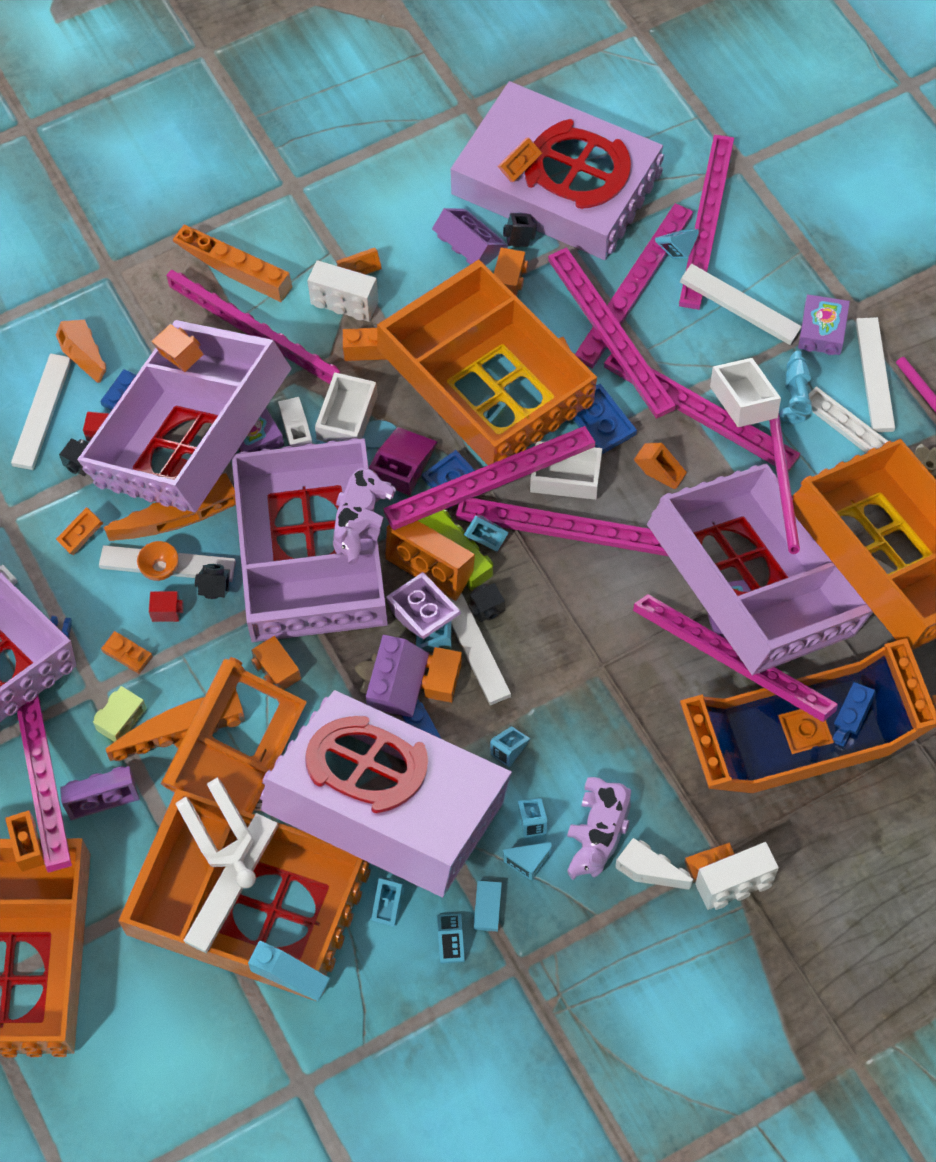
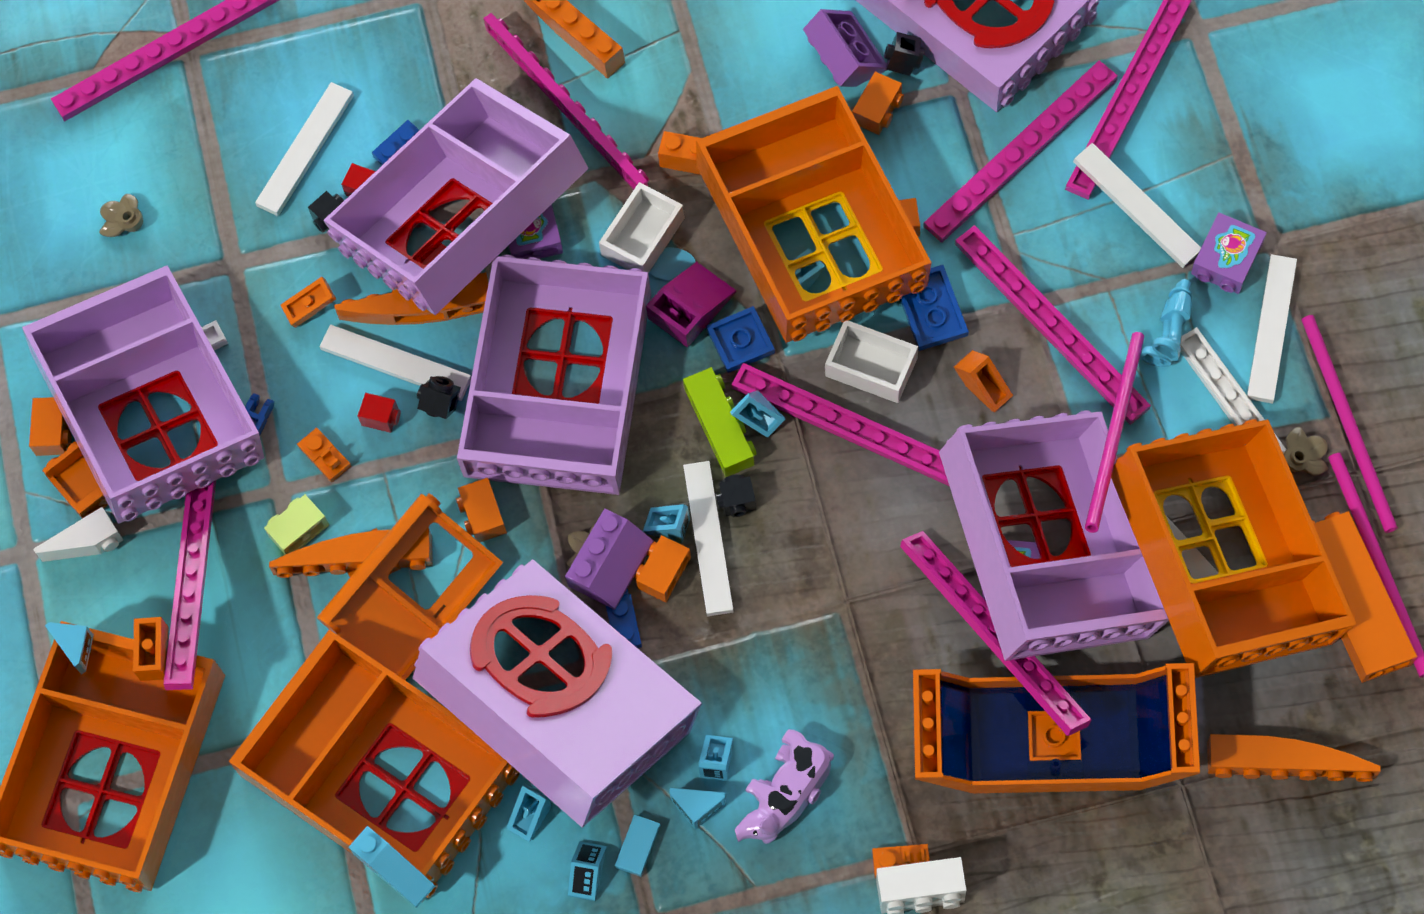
camera: 20 degrees right, 5 degrees up
orange slope [56,319,106,383] -> none
medium lavender slope [60,766,140,820] -> none
orange piece [137,541,179,581] -> none
orange brick [151,324,204,372] -> none
white piece [176,777,256,888] -> none
white tile [184,813,278,954] -> none
white slope [278,397,312,447] -> none
white piece [307,260,379,322] -> none
lavender animal [333,468,396,565] -> none
orange plate [336,247,382,275] -> none
dark pink plate [383,426,595,530] -> none
orange slope [385,520,475,601] -> none
lavender slope [386,572,461,639] -> none
medium azure slope [490,726,530,767] -> none
dark pink plate [548,247,676,419] -> none
white slope [615,838,693,890] -> none
medium azure slope [655,229,699,259] -> none
white piece [710,358,781,427] -> none
blue plate [833,682,876,747] -> none

